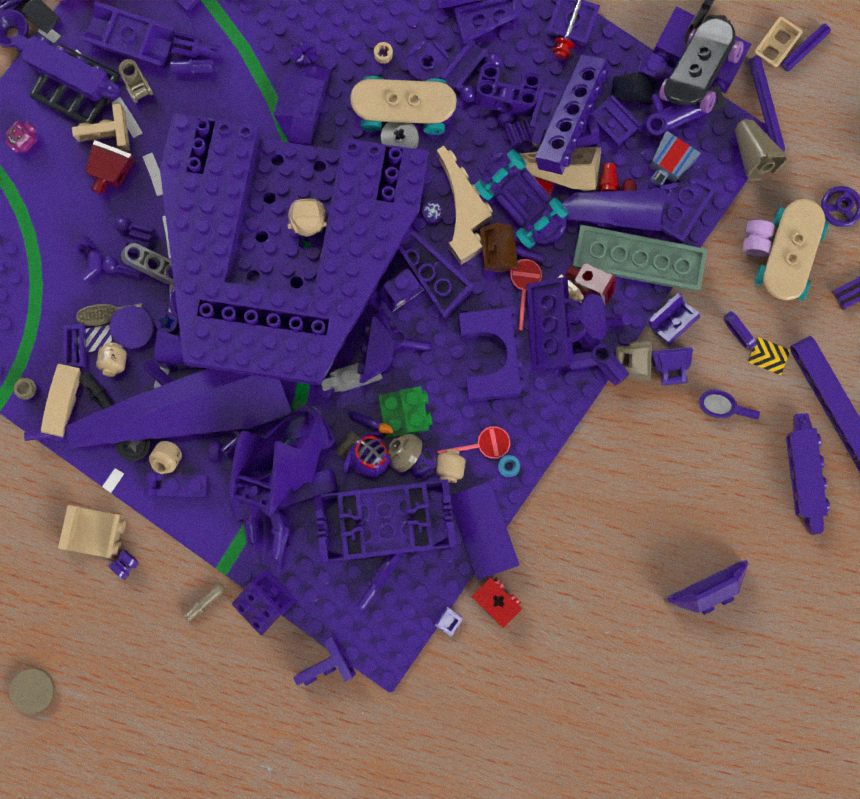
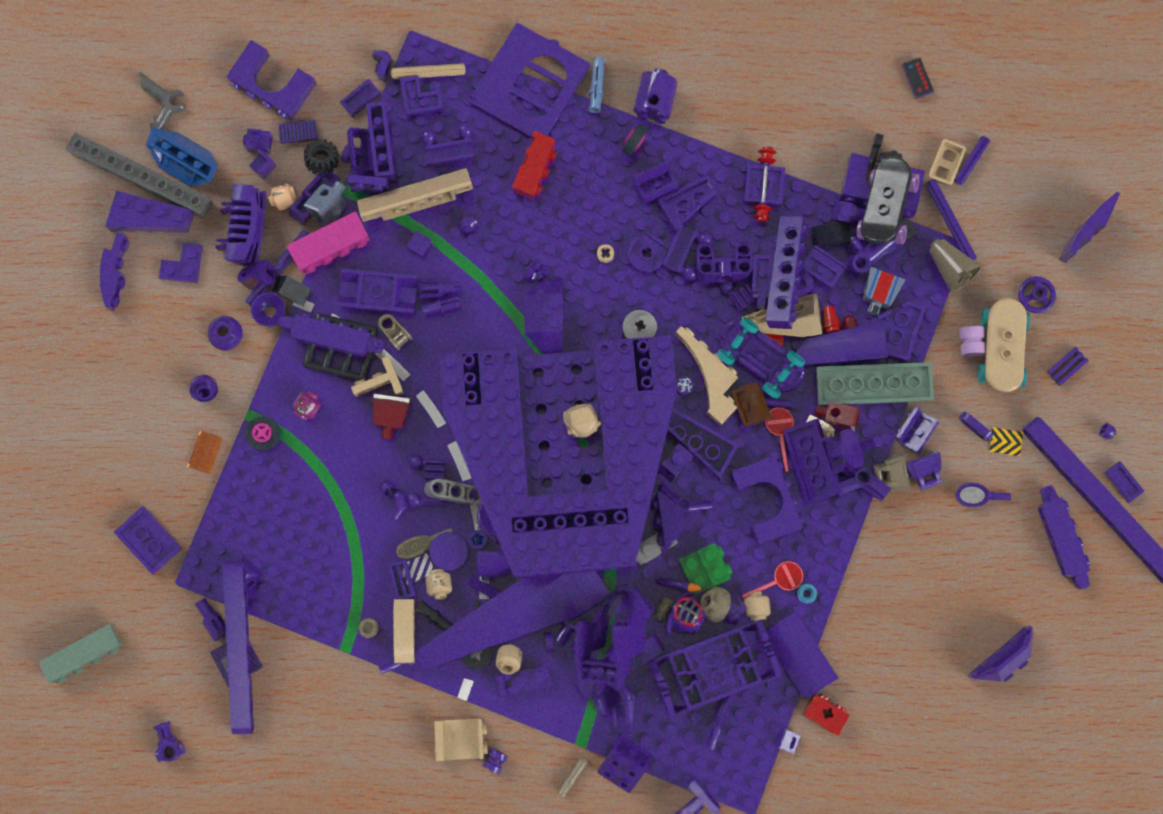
camera: 15 degrees left, 0 degrees up
tan piece [350,76,457,135] -> none

